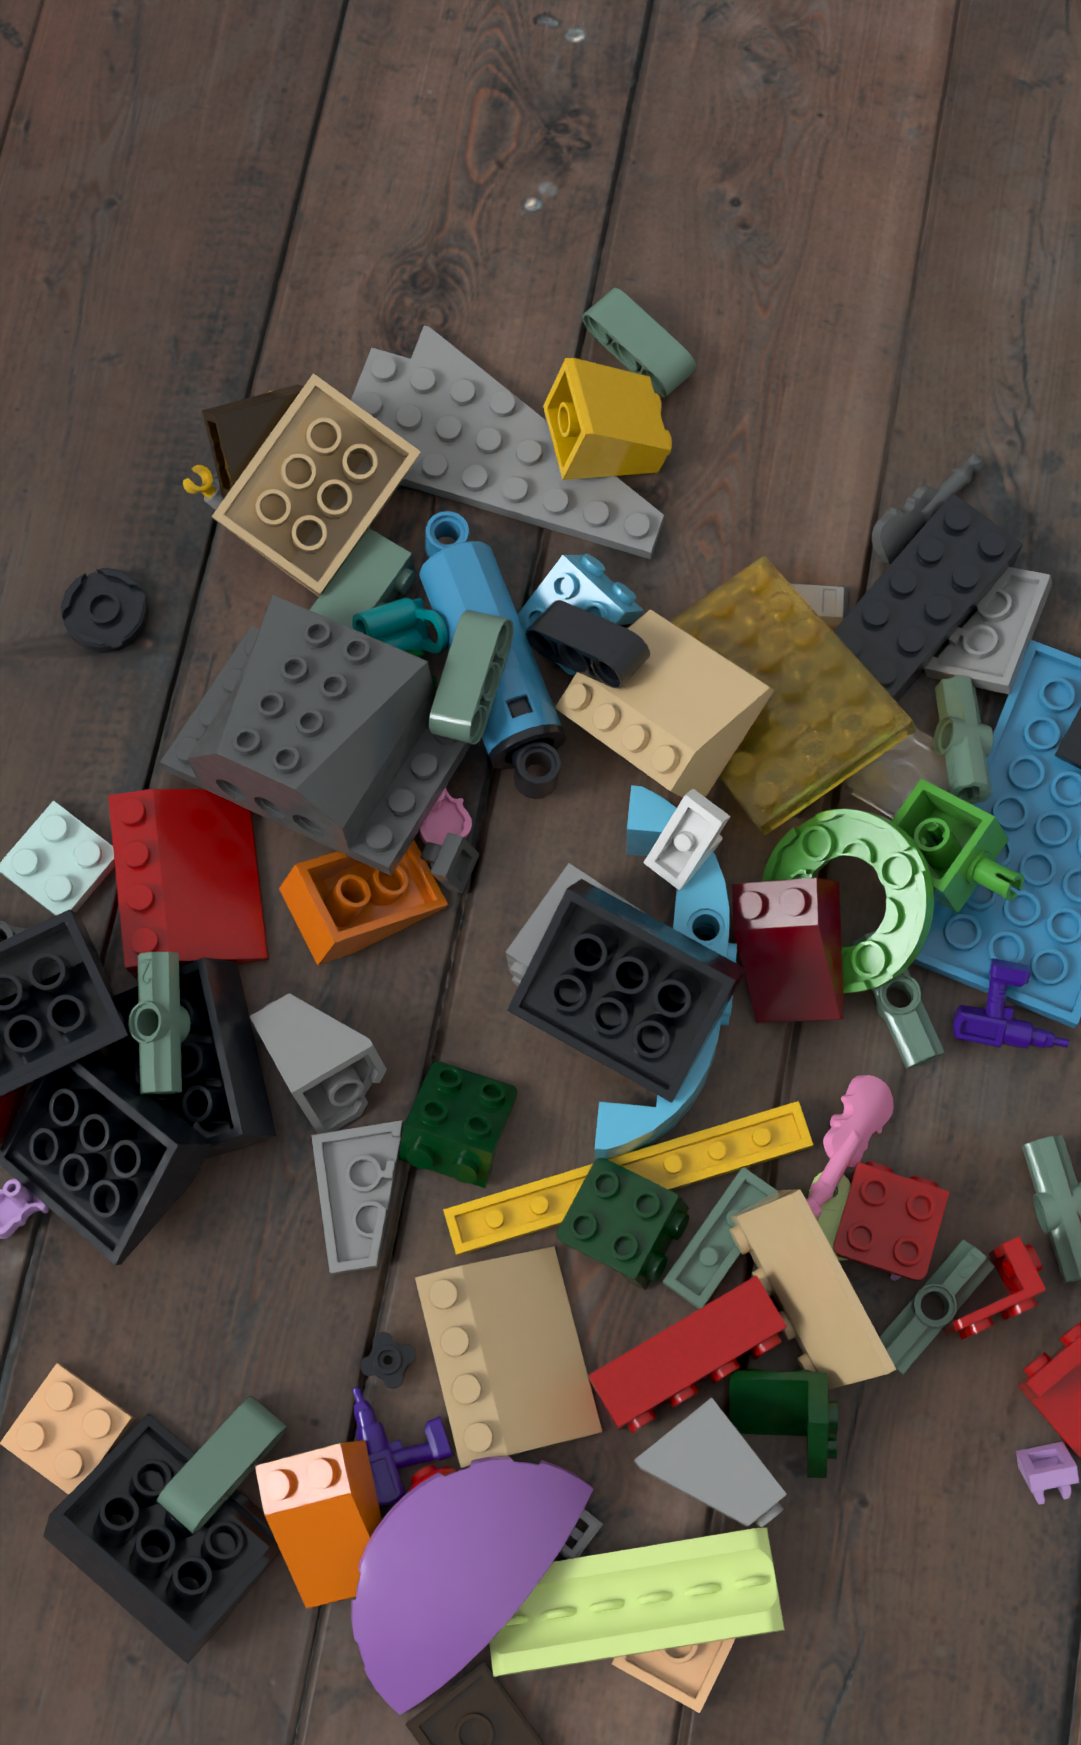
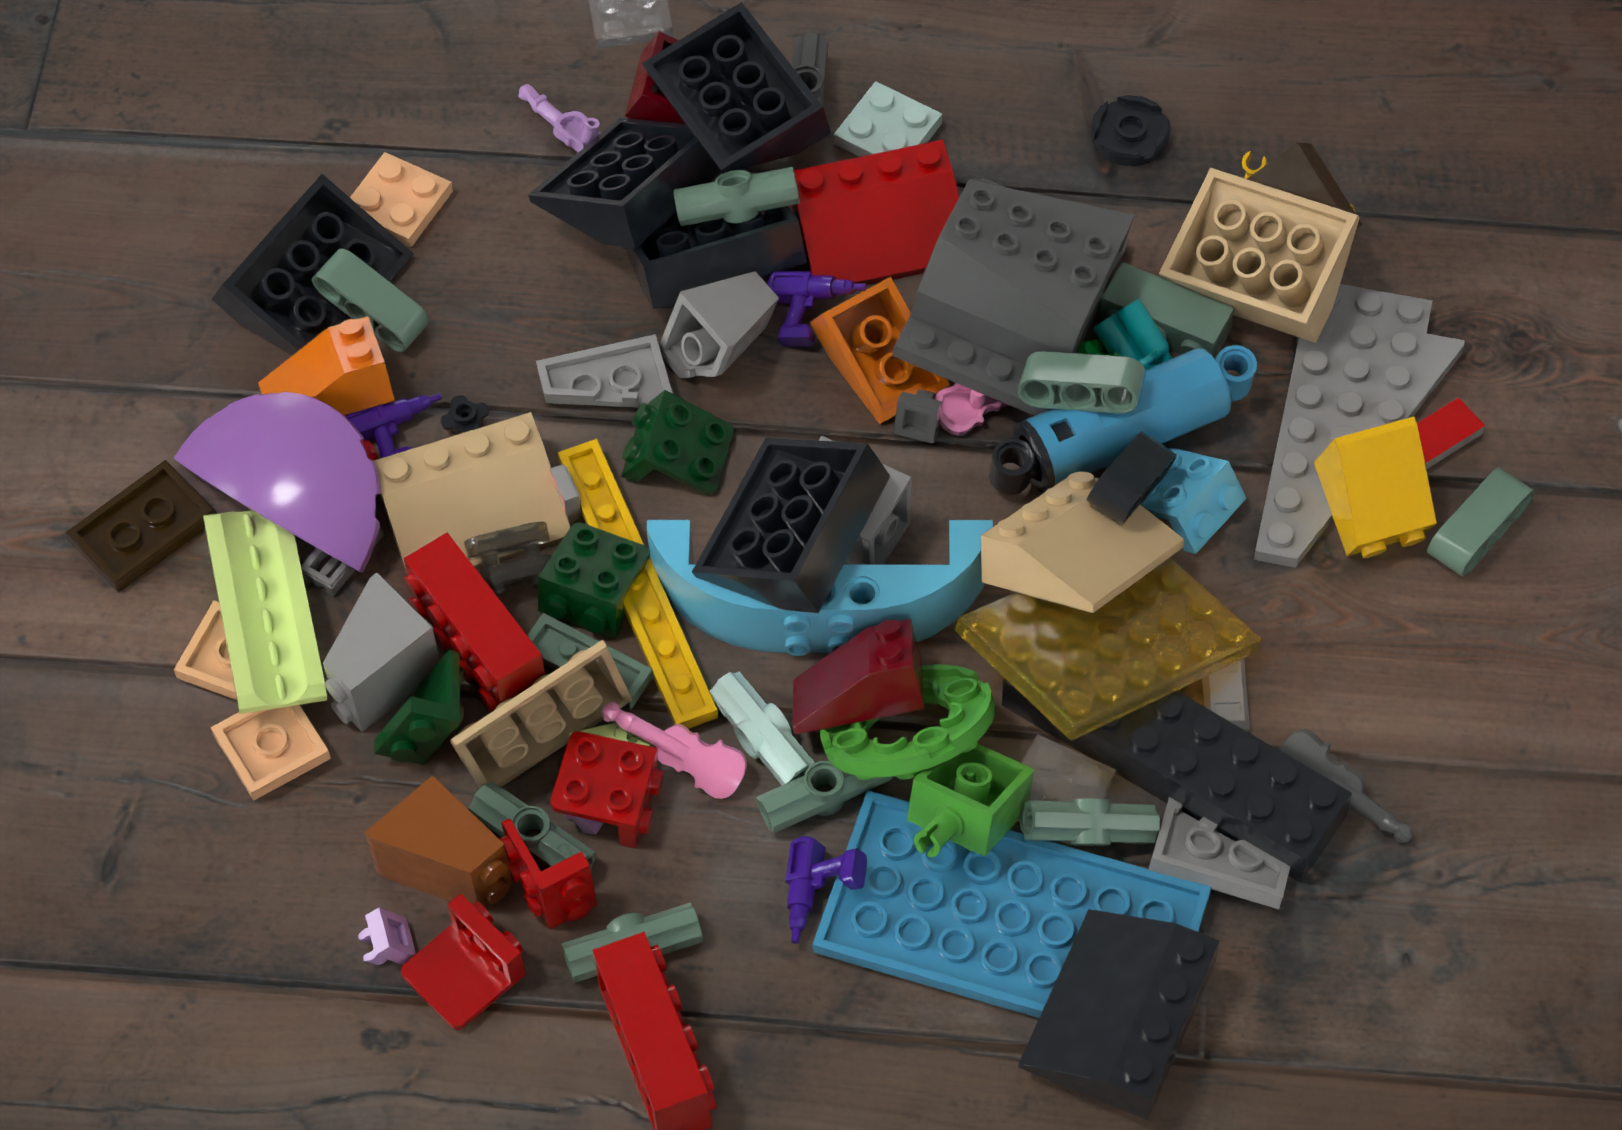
camera: 80 degrees right, 15 degrees down
white slope [643,789,731,891] -> none
none -> light nougat plate [211,705,331,801]
none -> dark orange slope [364,775,513,907]
none -> clear smoke brick [464,521,553,597]
none -> light grey tile [550,464,582,524]
none -> light aqua piece [709,671,815,785]
none -> dark purple piece [767,271,867,347]
none -> red tile [1417,397,1485,470]

